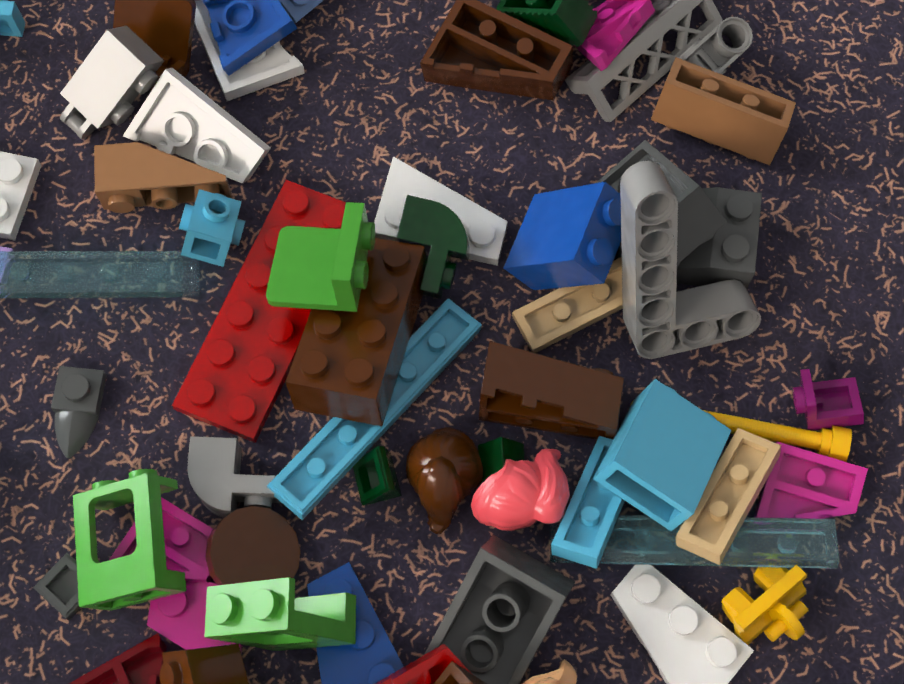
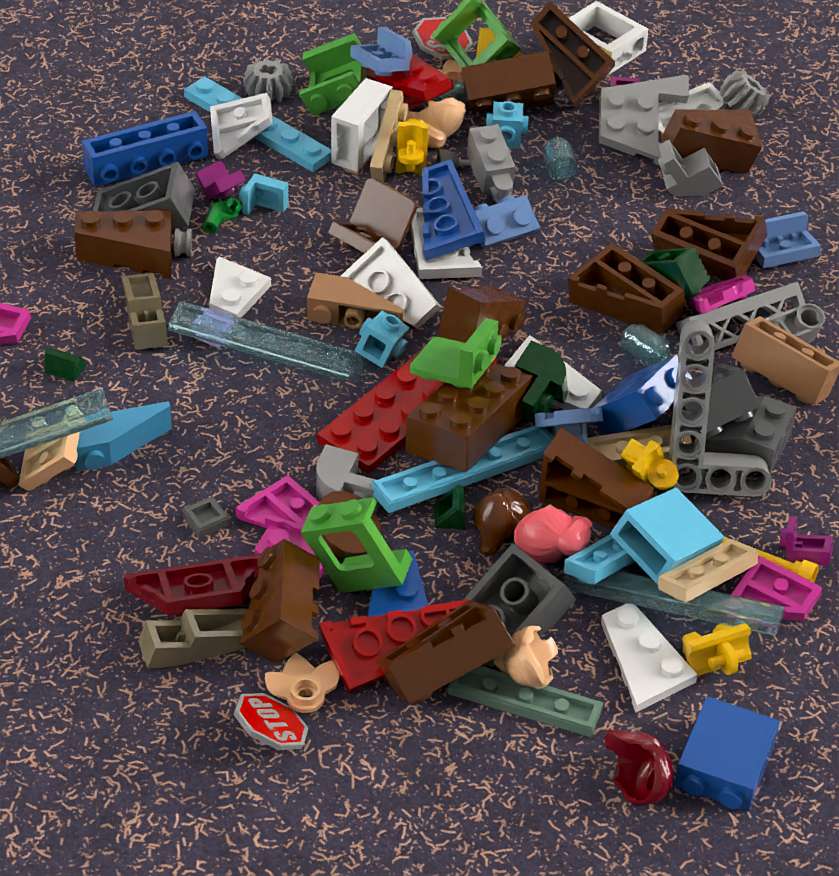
camera: 15 degrees right, 25 degrees down
dark grey plate [51,366,107,458] -> none
brick [60,26,164,140] -> none
bright green window [73,469,186,611] -> none
none -> reddish brown wedge [437,286,526,343]
none -> medium blue tile [534,408,603,445]
none -> clear light blue brick [620,324,671,367]
none -> yellow hips [621,439,679,490]

